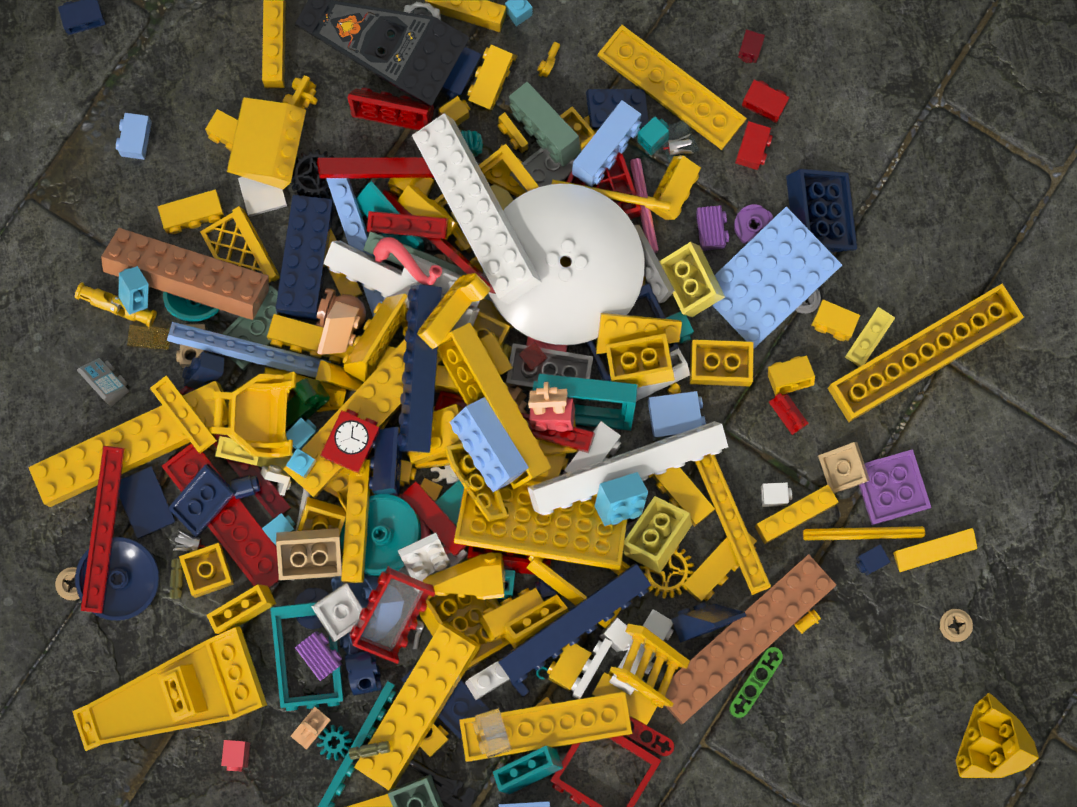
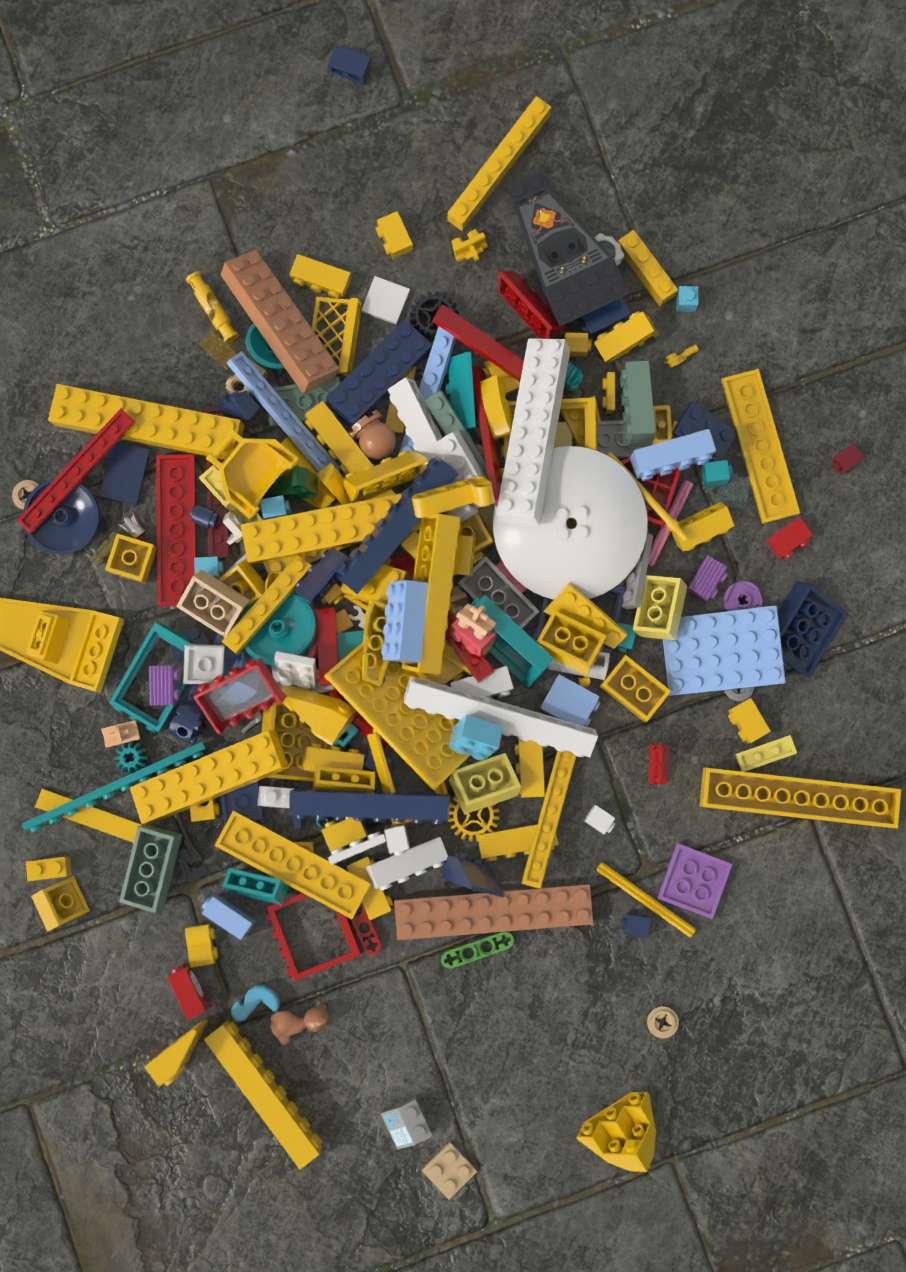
camera: 40 degrees right, 5 degrees up
light grey slope [77,358,129,407] -> none
light blue brick [116,113,152,160] -> none
medium azure brick [118,266,149,315] -> none
yellow plate [150,376,217,453] -> none
dark blue tile [168,464,236,537] -> none
yellow brick [207,584,276,634] -> none
coral brick [221,740,250,772] -> none
yellow slope [227,97,306,189] -> none
medium azure brick [286,448,317,478] -> none
light nougat slope [317,301,361,355] -> none
brick [320,409,380,474] -> none
olive axle [349,741,390,760] -> none
red tile [367,211,448,239] -> none
coral animal [373,237,442,286] -> none
clear brick [472,708,512,758] -> none
clear red tile [519,342,548,371] -> none
yellow fence [610,624,690,708] -> none
flat silver piece [663,134,693,155] -> none
red brick [742,80,789,123] -> none
yellow brick [755,485,838,544] -> none
yellow brick [768,356,815,396] -> none
yellow pin [794,609,821,634] -> none
tan plate [818,442,870,494] -> none
yellow slope [893,528,977,572] -> none

